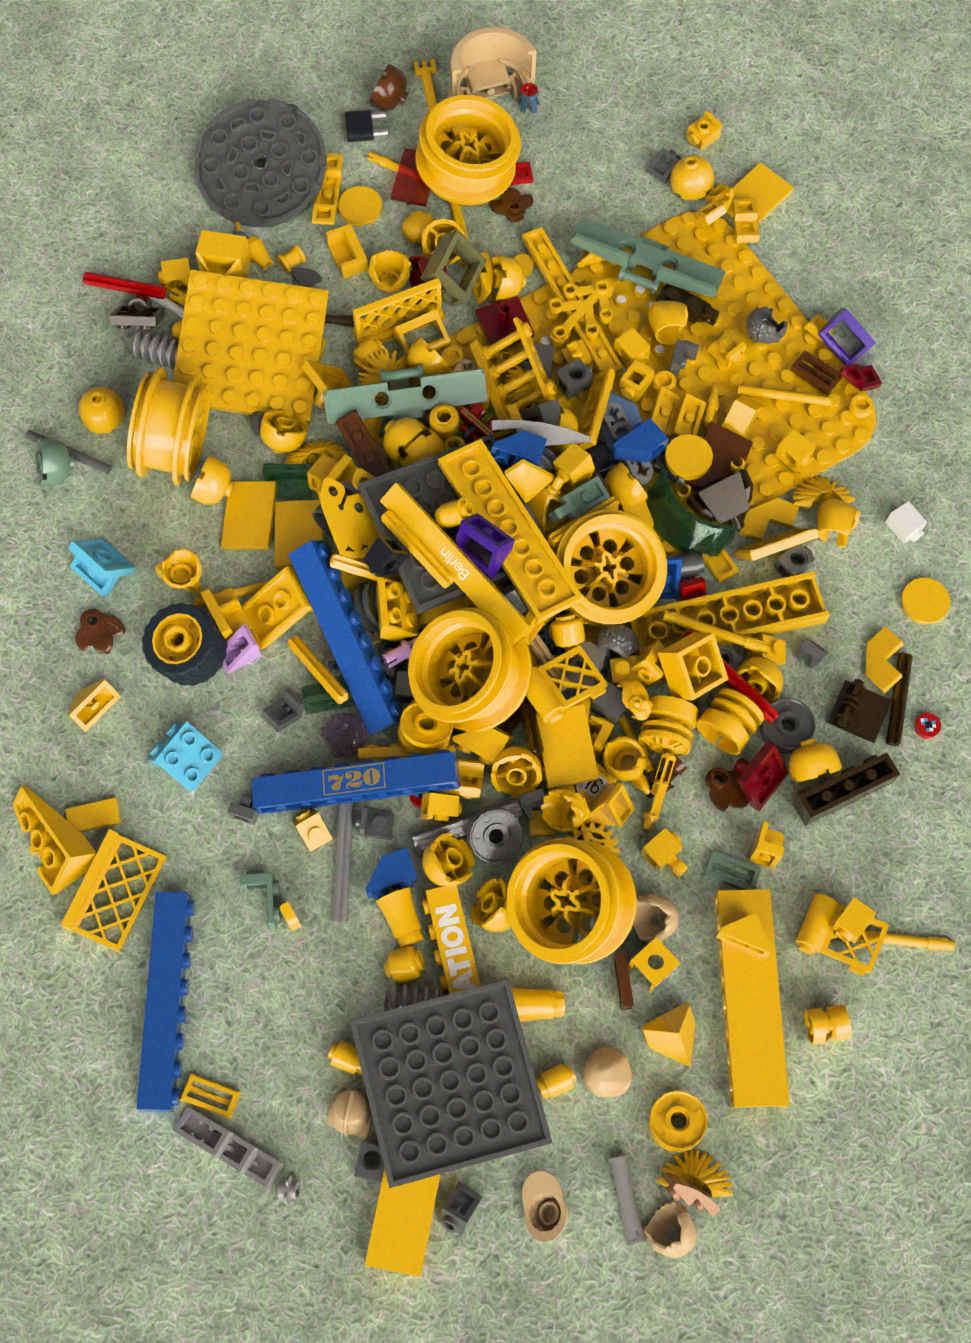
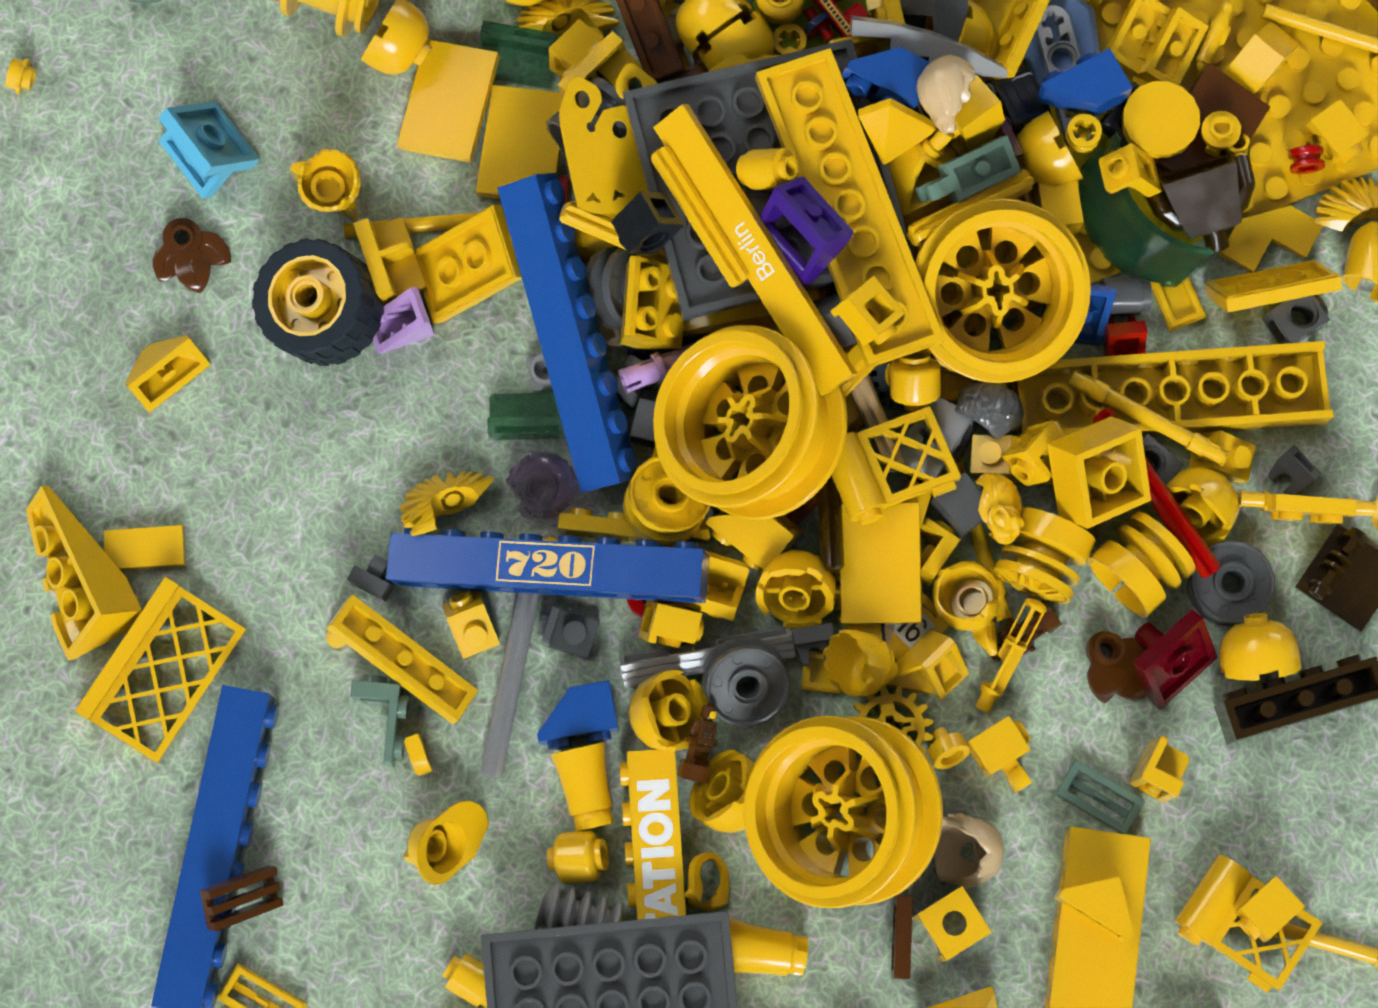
camera: 10 degrees right, 10 degrees up
medium azure bracket [146,721,222,791] -> none
dark grey bracket [262,688,304,732] -> none
yellow axle [288,635,349,704] -> none
none -> reddish brown tile [200,865,284,931]
none -> yellow piece [326,594,478,724]
none -> yellow hair [400,471,494,536]
none -> yellow piece [403,800,489,885]
none -> reddish brown piece [677,703,718,783]
none -> yellow piece [684,852,729,911]
none -> yellow brick [830,276,905,347]
none -> tan hair [916,55,975,135]
none -> yellow tile [927,727,970,770]
none -> yellow bush [1065,114,1102,153]
none -> yellow bracket [1099,143,1162,198]
none -> yellow plate [1201,111,1241,157]
none -> yellow plate [1238,490,1377,524]
none -> red bush [1288,145,1325,174]

